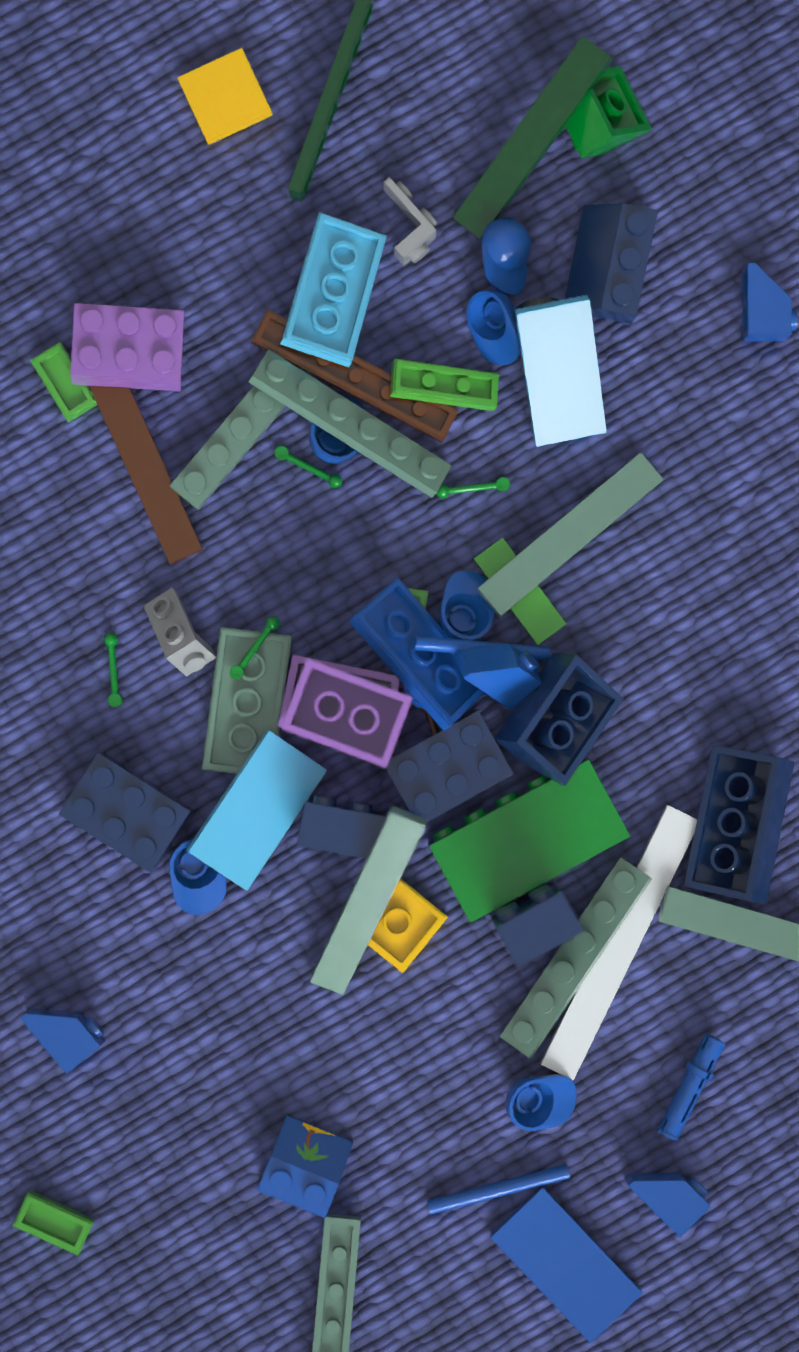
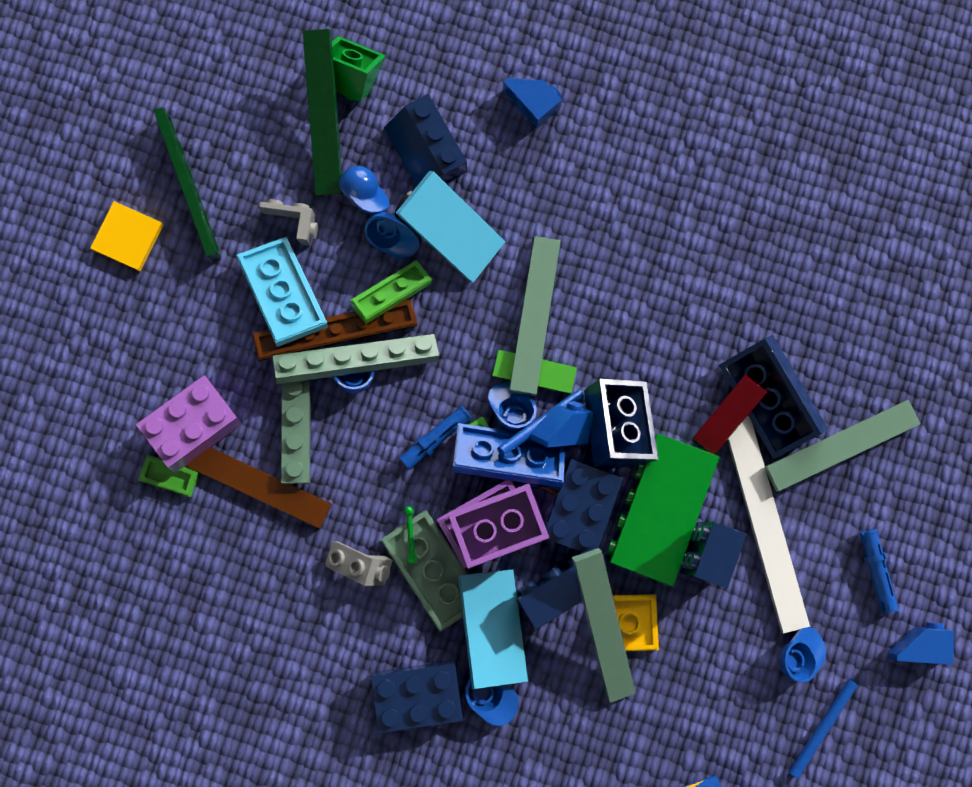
camera: 40 degrees left, 5 degrees down
green hinge [104,632,123,707] -> none
green hinge [275,446,342,488] -> none
green hinge [436,477,510,498] -> none
blue tile [490,1186,643,1344] -> none
sand green plate [500,857,653,1058] -> none
none -> blue pin [399,405,472,470]
none -> dark red tile [693,375,768,455]

